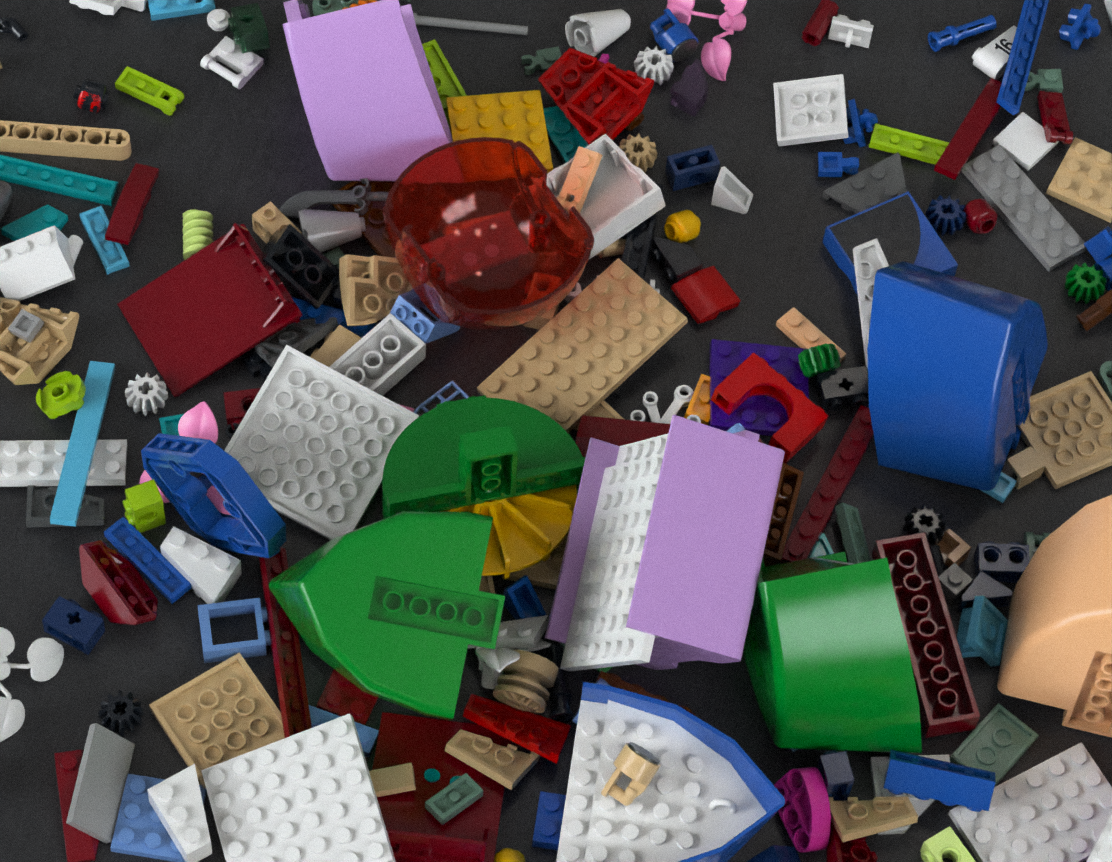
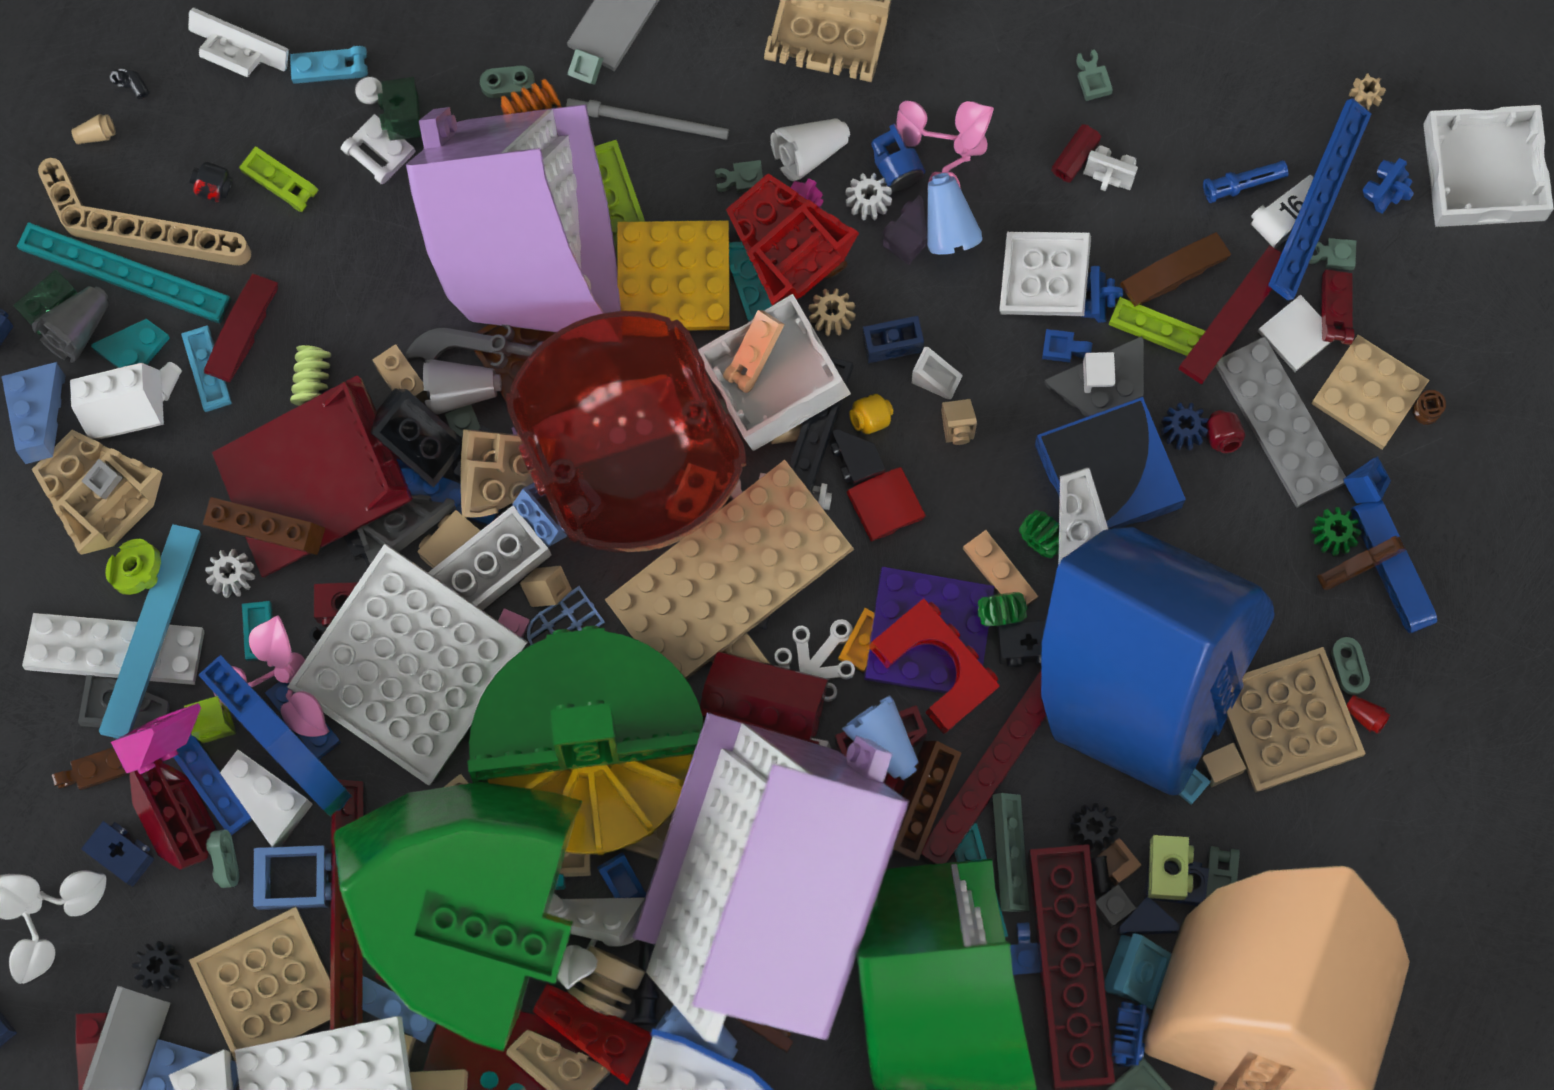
camera: 15 degrees right, 15 degrees up
none -> reddish brown plate [52,747,129,790]
none -> dark pink slope [111,703,201,774]
none -> reddish brown brick [203,497,325,555]
none -> sand green plate [206,830,239,888]
none -> tan panel [520,566,572,607]
none -> light blue cone [927,173,982,254]
none -> tan slope [941,399,977,445]
none -> green gear [1019,510,1059,558]
none -> white panel [1083,352,1115,393]
none -> blue hinge [1112,1002,1149,1067]
none -> reddish brown slope [1120,232,1232,307]
none -> yellowish green brick [1148,835,1194,900]

